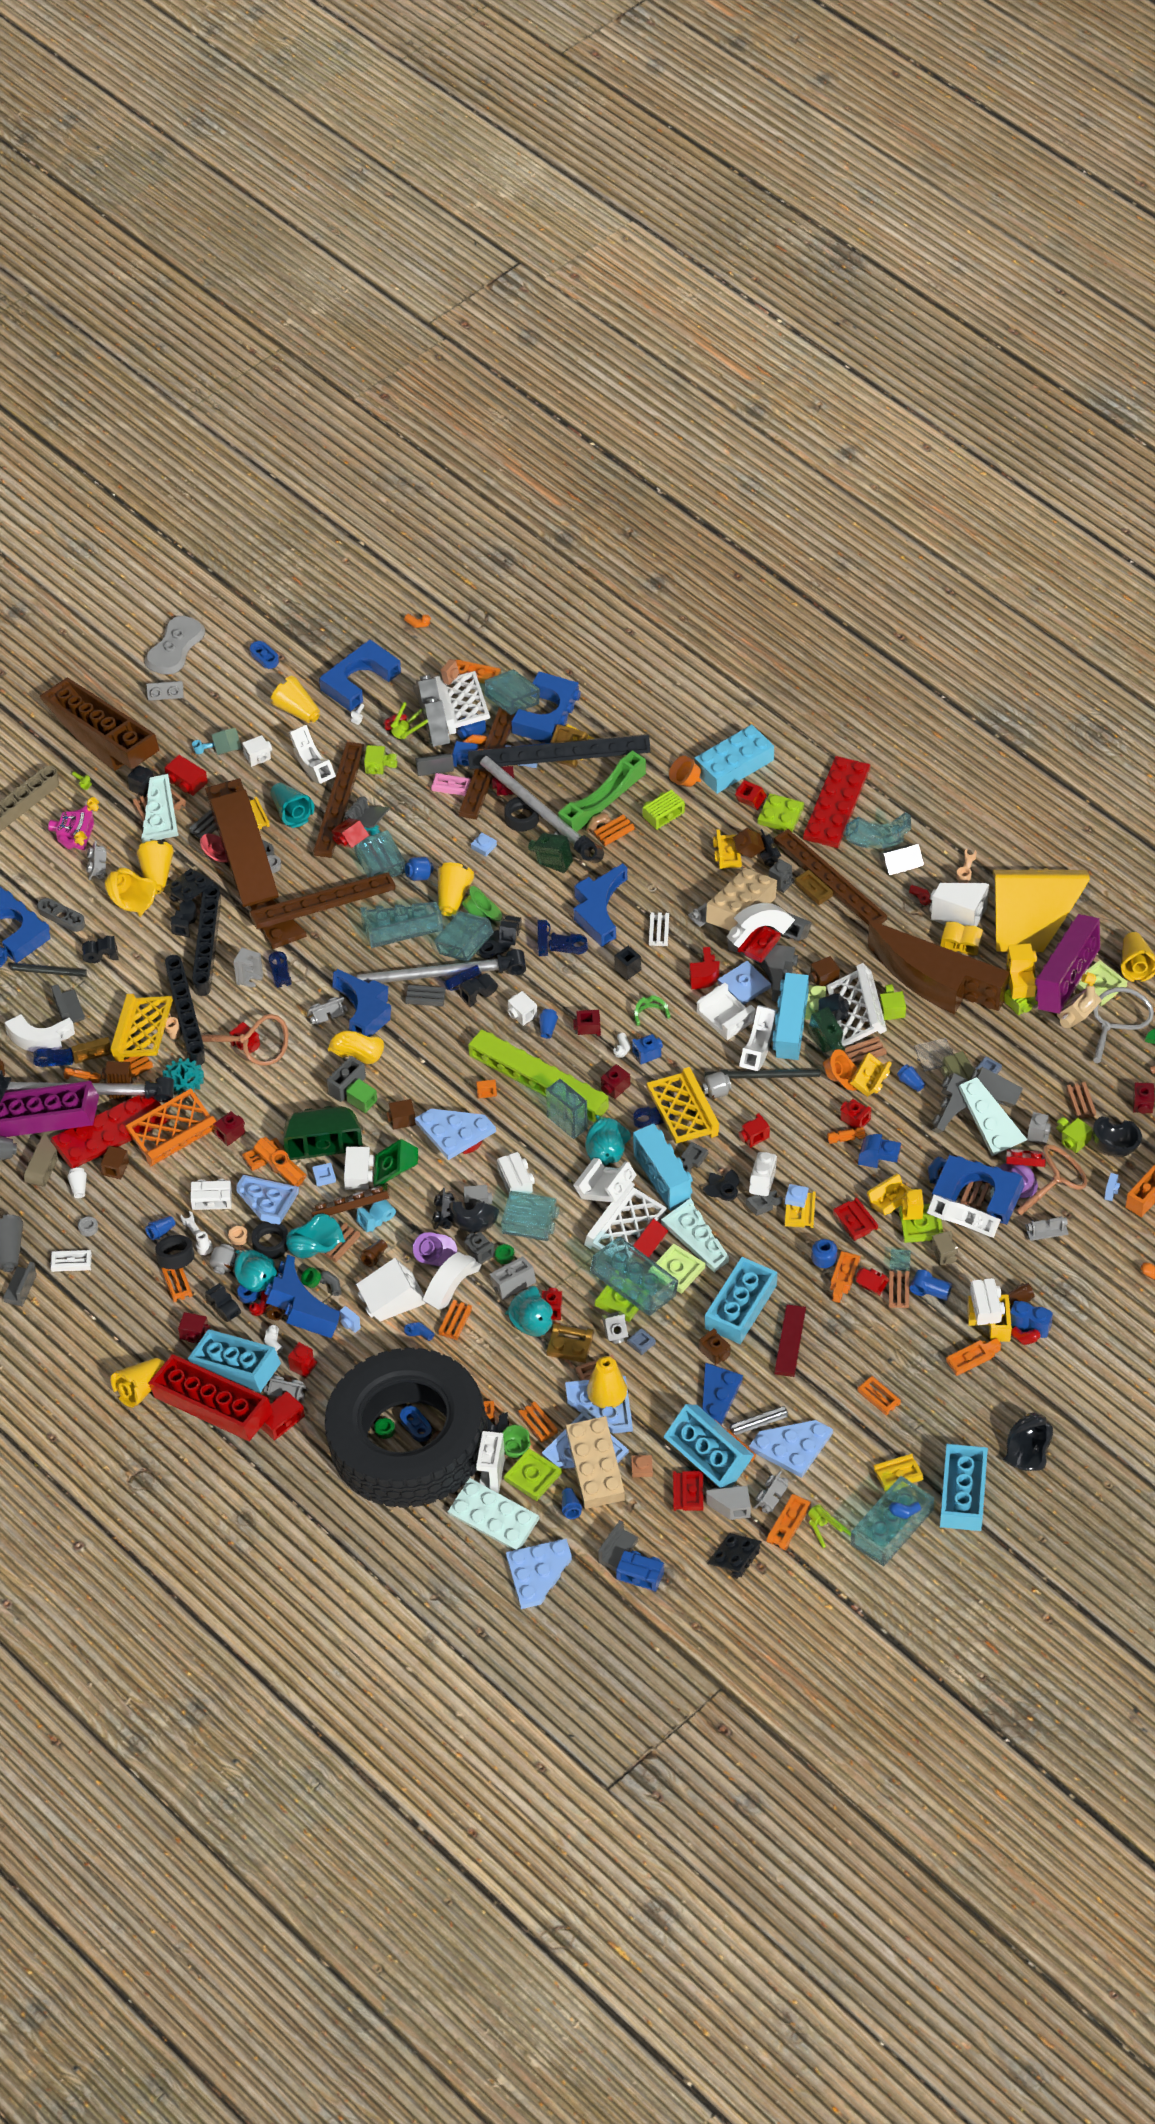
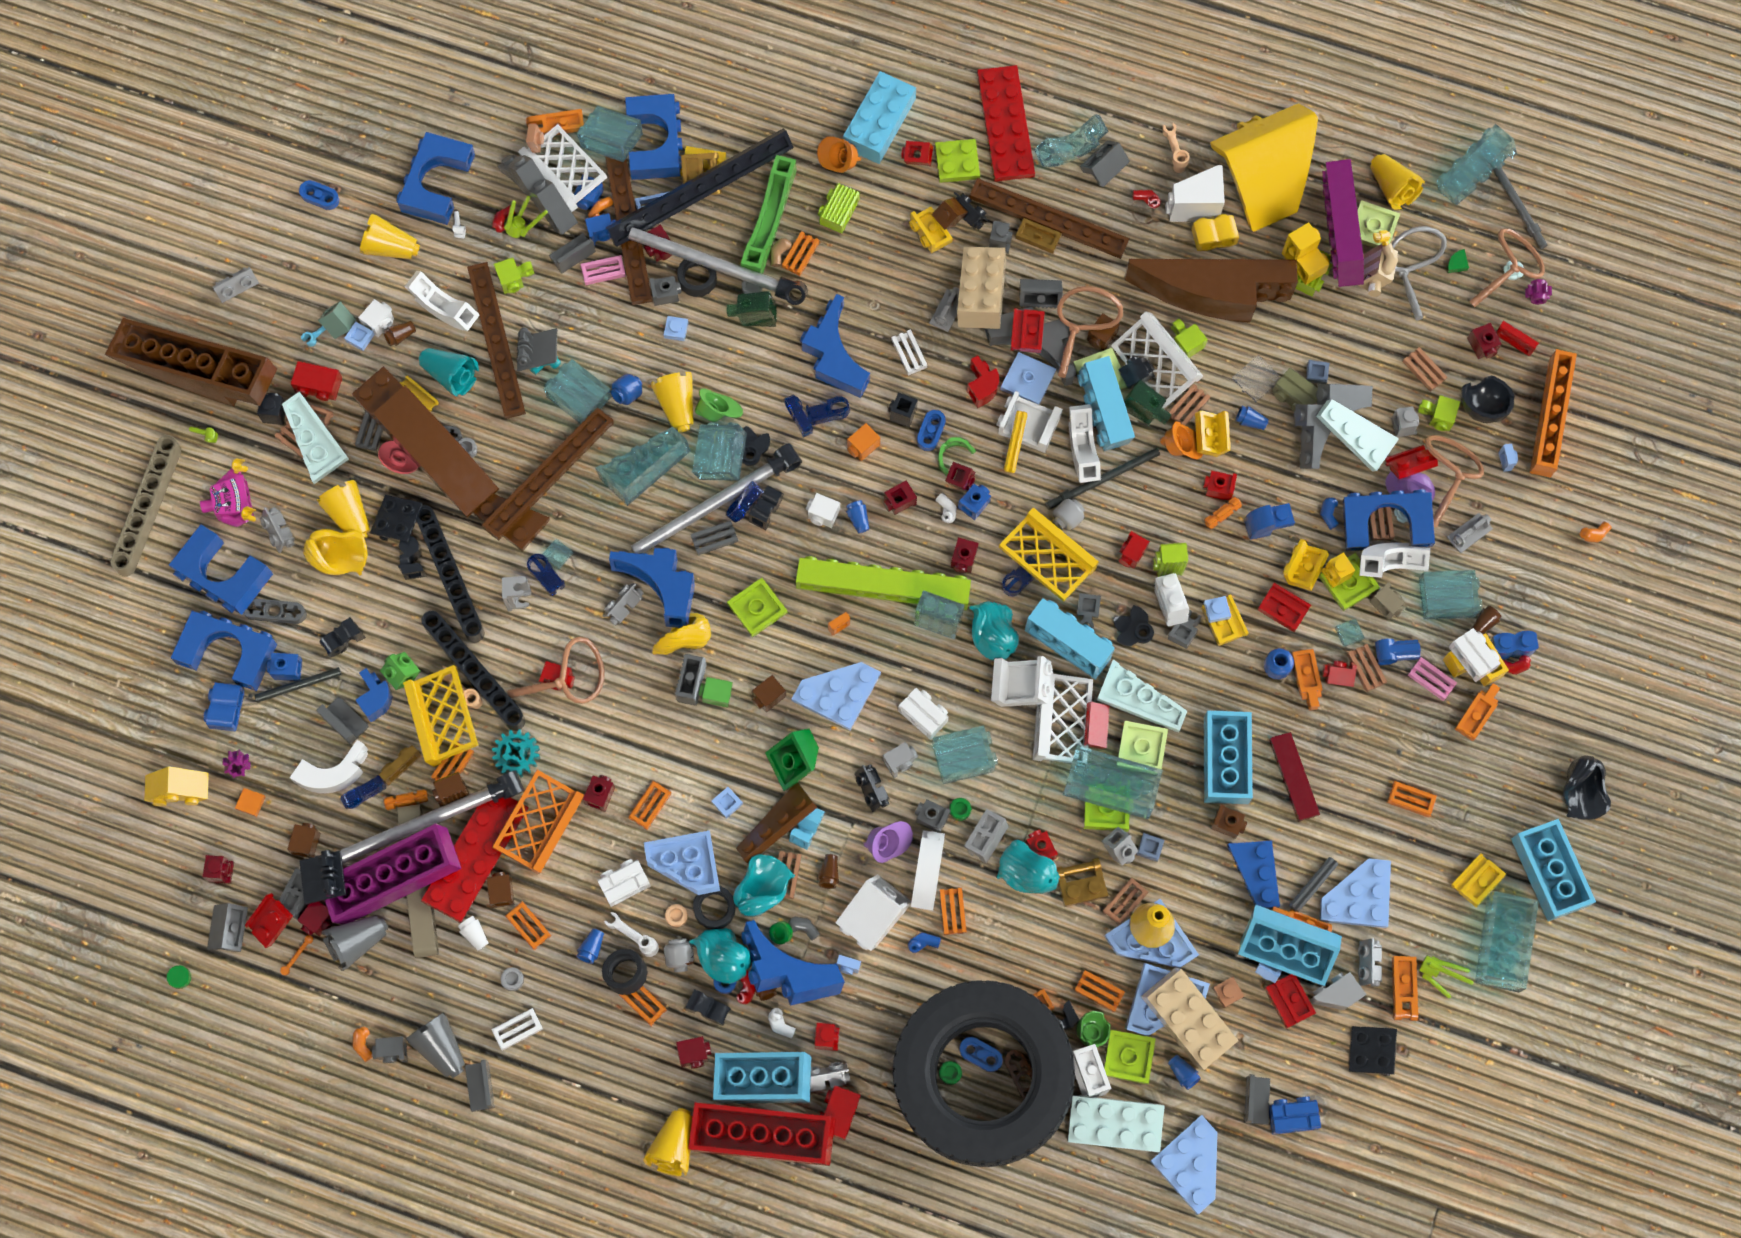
camera: 30 degrees left, 20 degrees up
light grey plate [144,616,205,675] -> none
orange piece [253,1136,307,1187] -> none
dark green hips [283,1106,363,1160] -> none
brick [331,818,369,848] -> none
white brick [344,1147,374,1190] -> none
orange arm [404,614,431,628] -> none
black cylinder [449,1201,500,1233] -> none
black leg [498,915,522,946] -> none
white arch [727,903,795,948] -> none
blue arm [889,1501,921,1519] -> none
none -> blue arch [169,524,273,615]
none -> blue brick [267,653,303,681]
none -> light blue plate [344,322,375,351]
none -> blue brick [356,668,393,723]
none -> bright green brick [380,652,420,690]
none -> reddish brown cone [383,321,416,346]
none -> orange tile [505,901,552,951]
none -> clear light blue tile [542,539,573,569]
none -> dark grey brick [649,276,682,306]
none -> lime plate [727,578,788,638]
none -> orange brick [847,423,881,461]
none -> blue plate [917,410,946,451]
none -> dark red brick [945,462,976,492]
none -> yellow axle [1004,411,1027,473]
none -> nougat piece [1057,286,1123,378]
none -> lime brick [1152,543,1189,577]
none -> light blue plate [1255,963,1282,983]
none -> bright pink tile [1407,657,1457,701]
none -> clear light blue brick [1419,570,1482,620]

